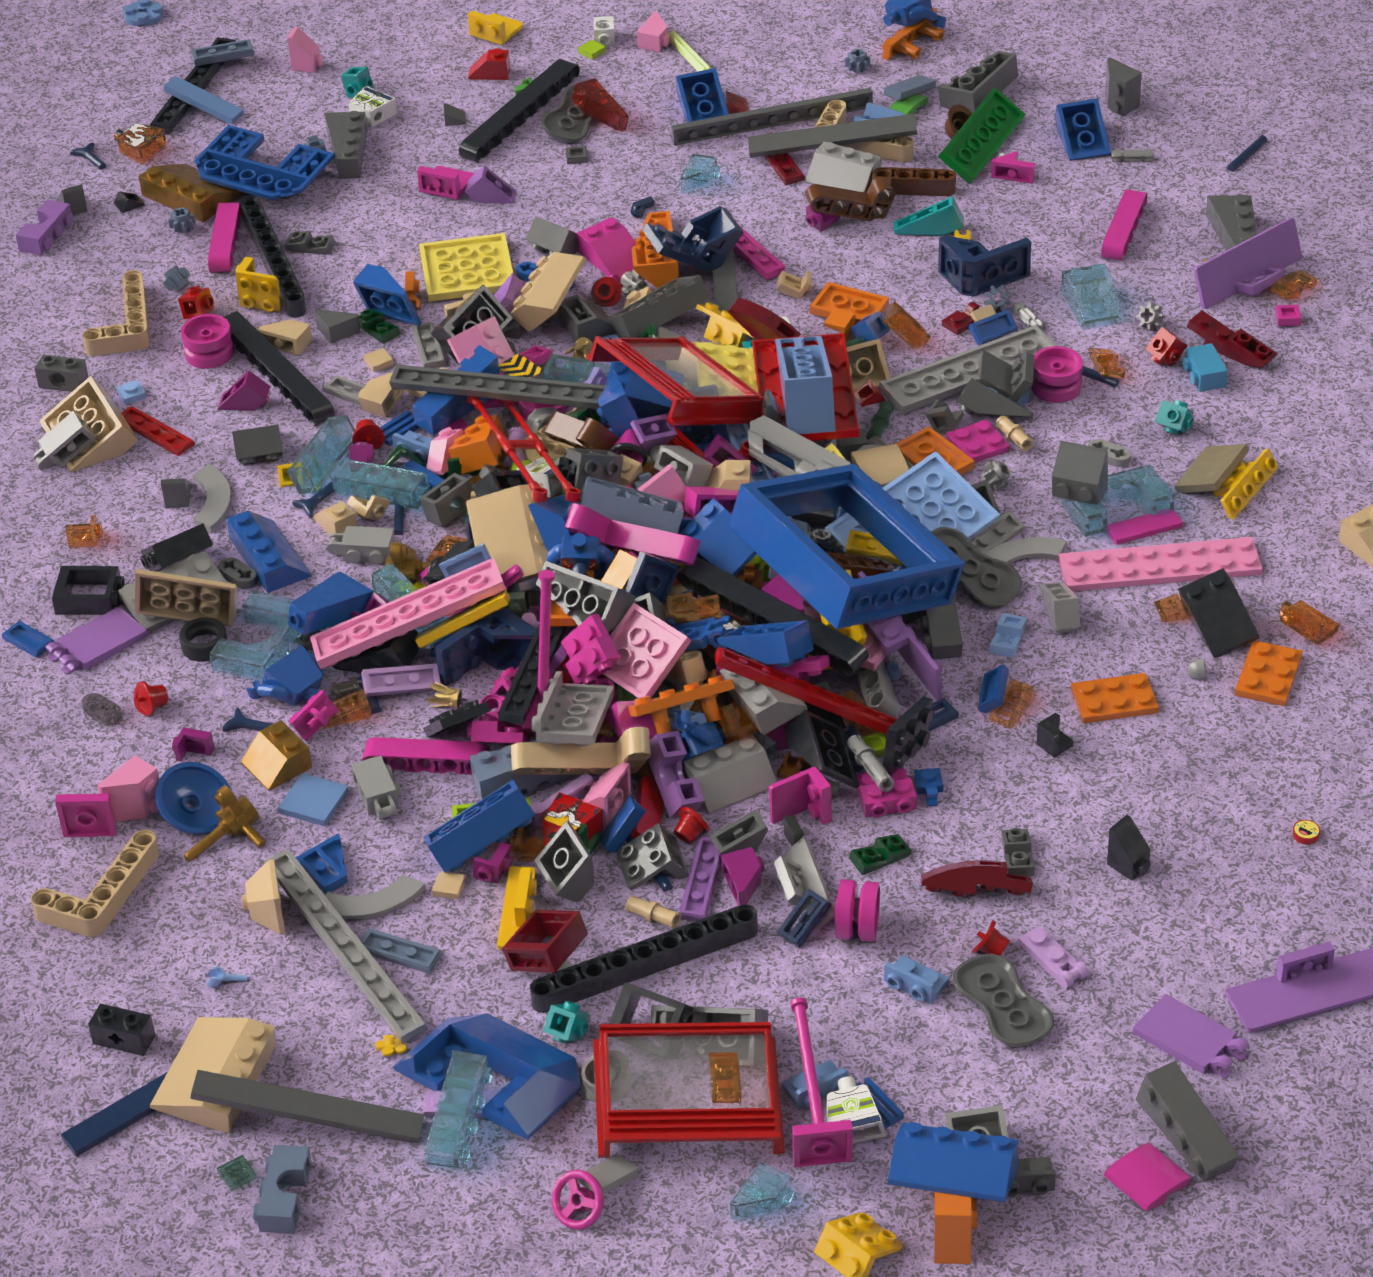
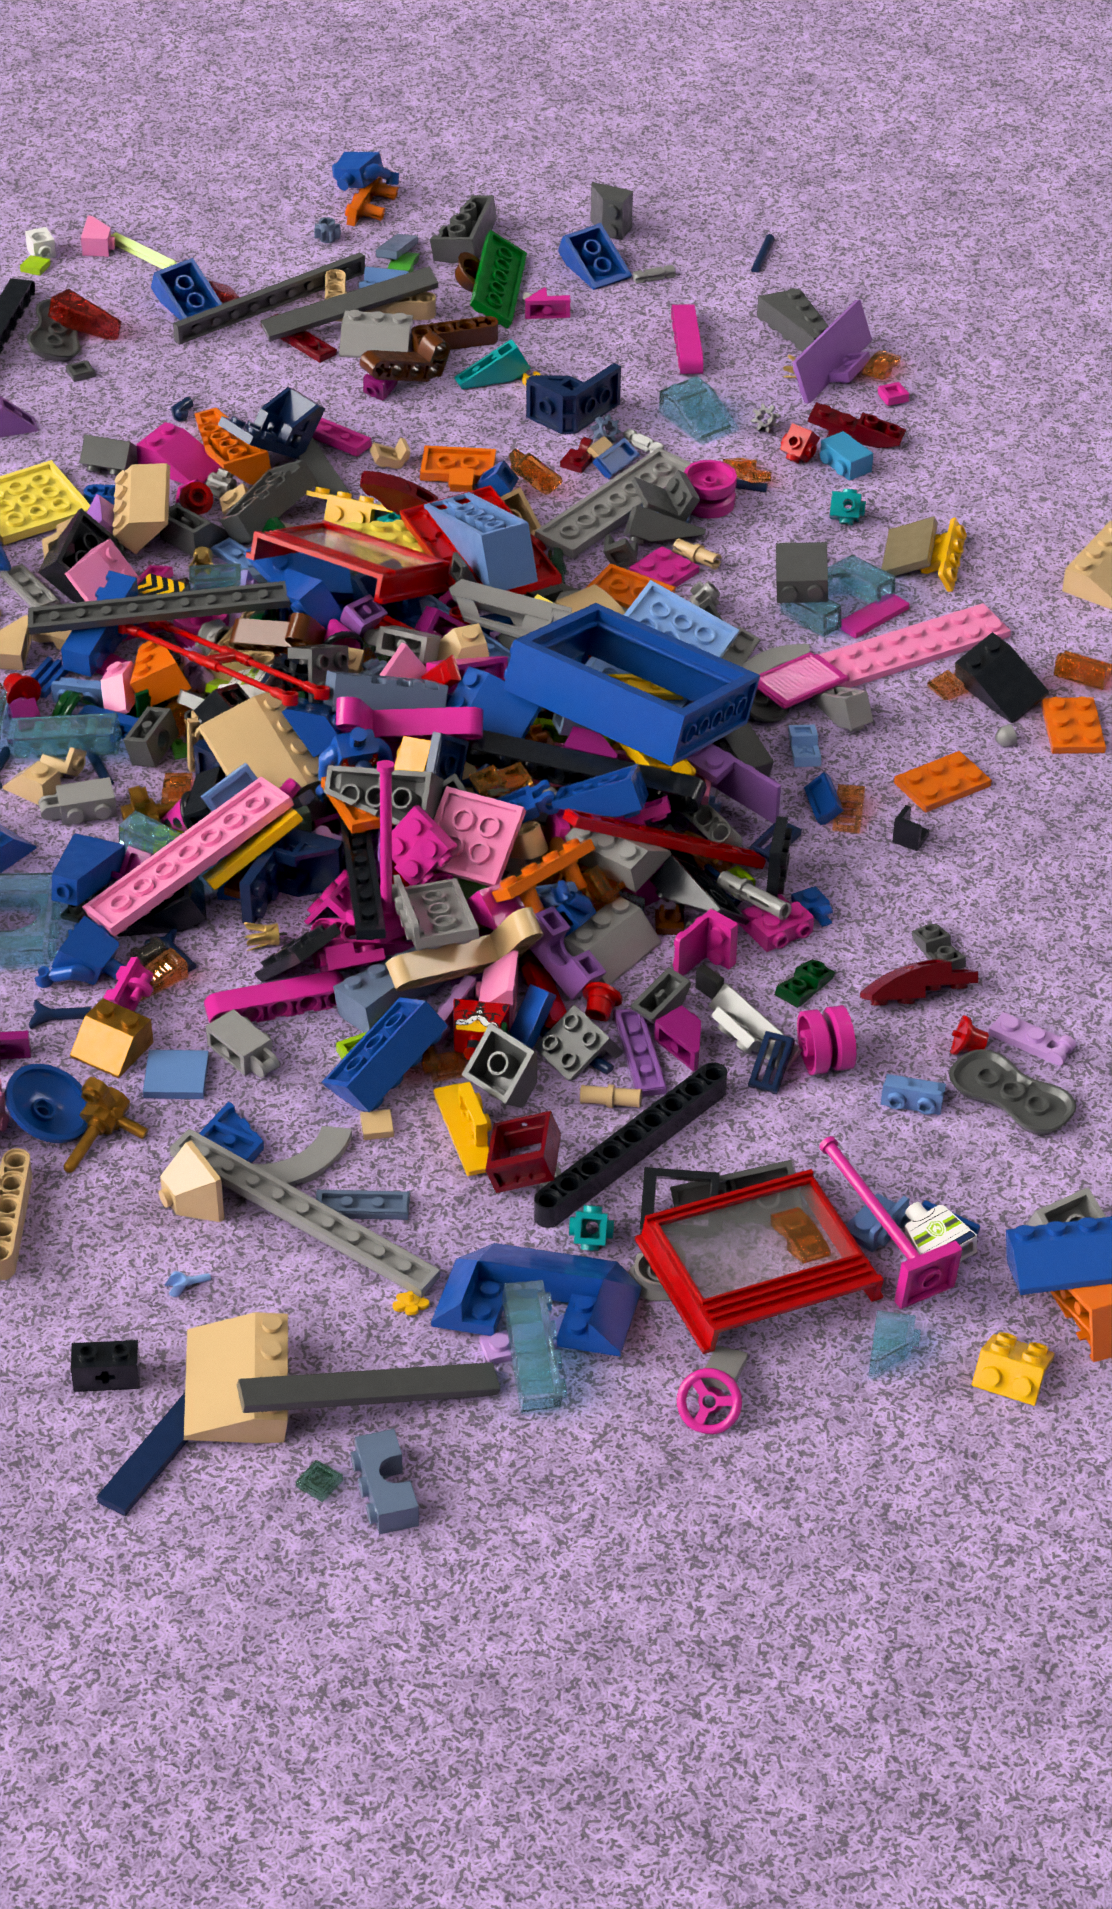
camera: 25 degrees left, 0 degrees up
lavender plate [361,663,440,697] -> none
magenta bracket [473,842,513,884] -> none
clear light blue slope [681,154,720,194] -> none
black slope [1107,815,1151,881] -> none
none -> red tile [421,655,462,689]
none -> window [757,652,850,709]

